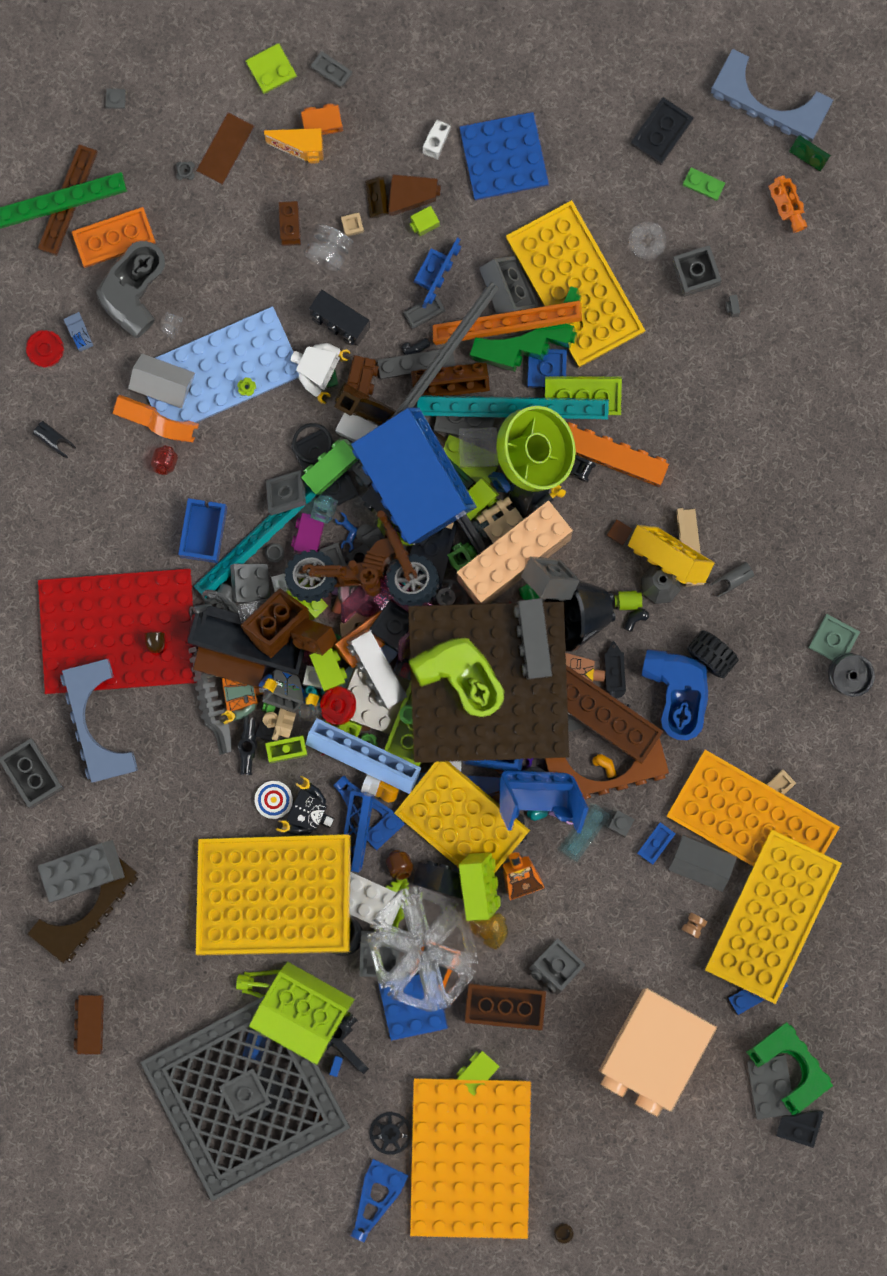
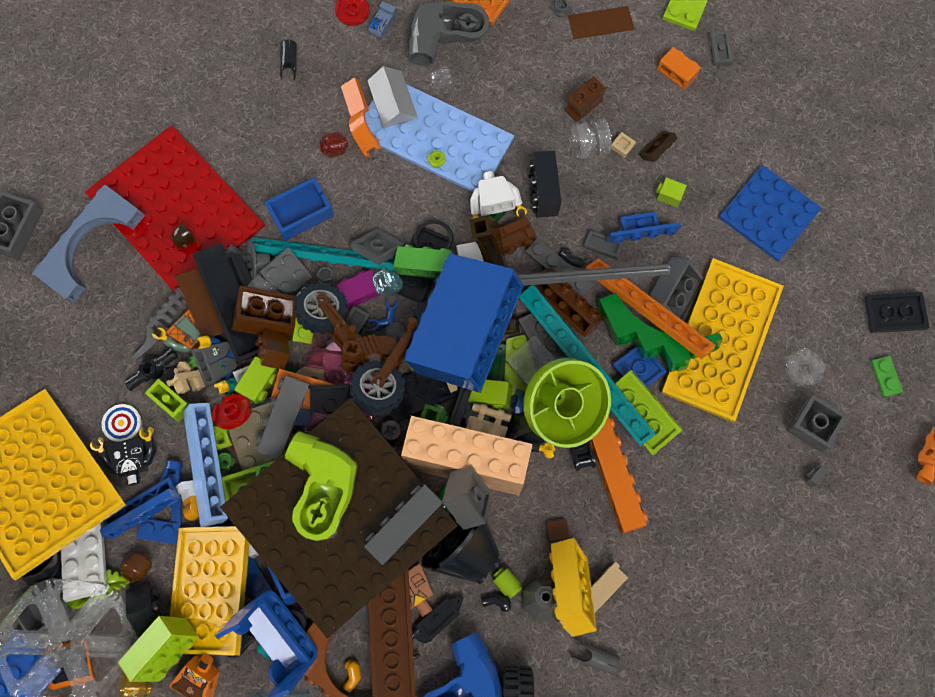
camera: 45 degrees right, 10 degrees down
light orange slope [264,129,323,164] -> none
reddish brown slope [389,175,441,216] -> none
white leg [422,120,451,160] -> none

